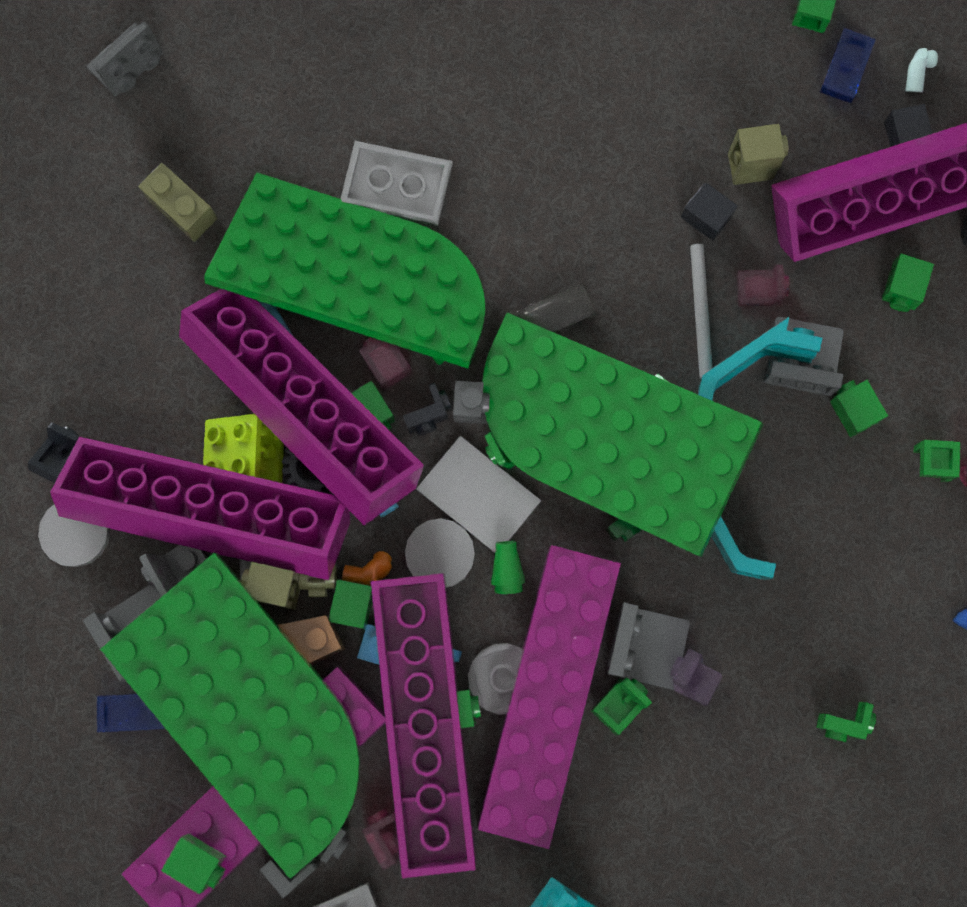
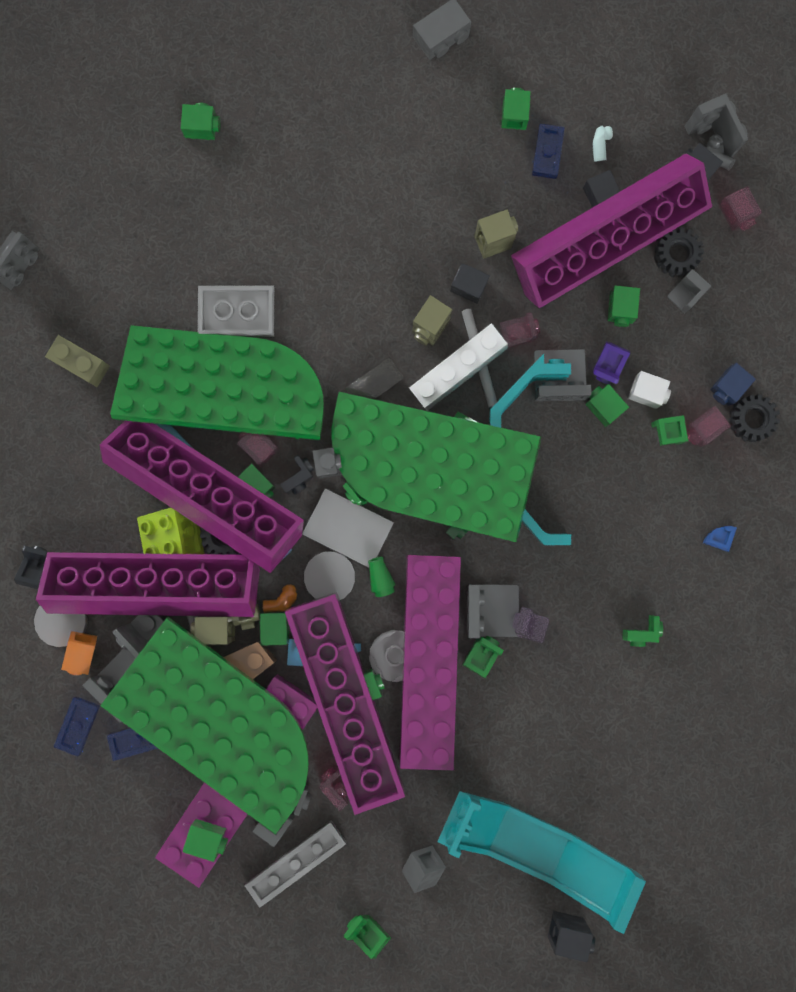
camera: 20 degrees left, 5 degrees up
none -> clear blue plate [54,696,100,757]
none -> orange brick [61,631,97,675]
none -> white brick [409,323,508,411]
none -> olive brick [412,295,452,346]
none -> dark purple bracket [593,341,630,384]
none -> white brick [628,371,671,409]

